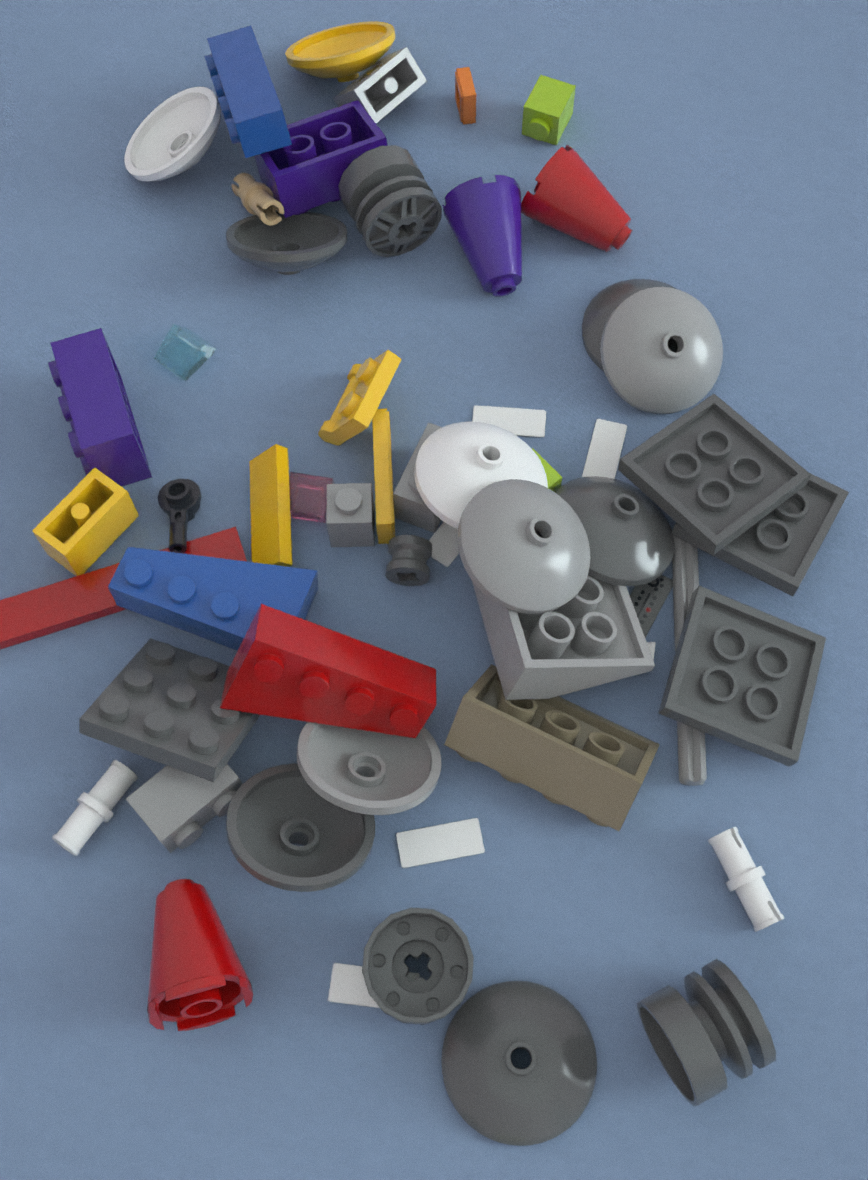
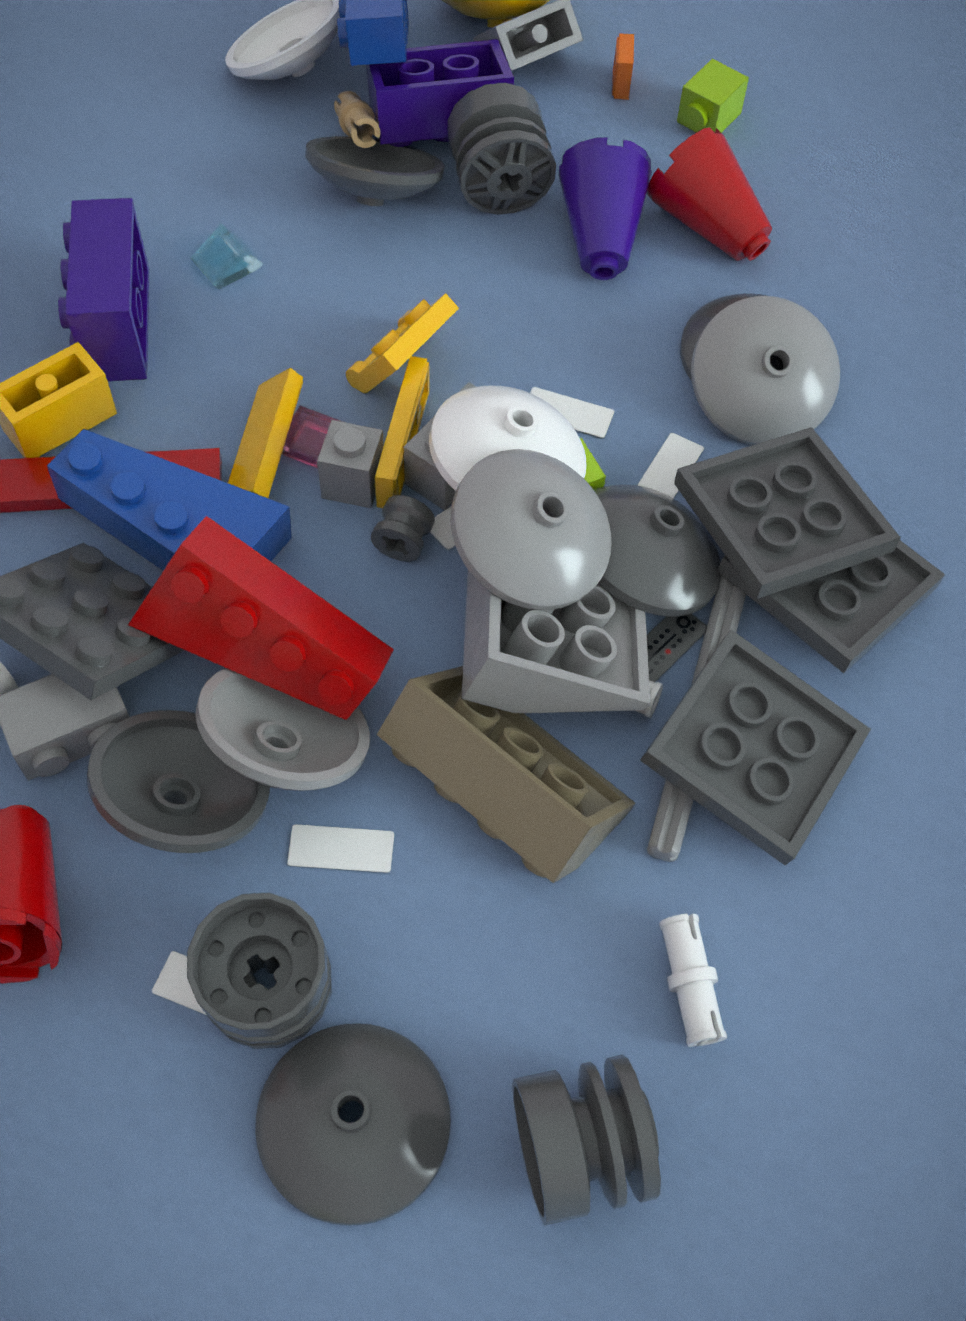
camera: 10 degrees right, 5 degrees down
black plate [157,479,202,553] -> none

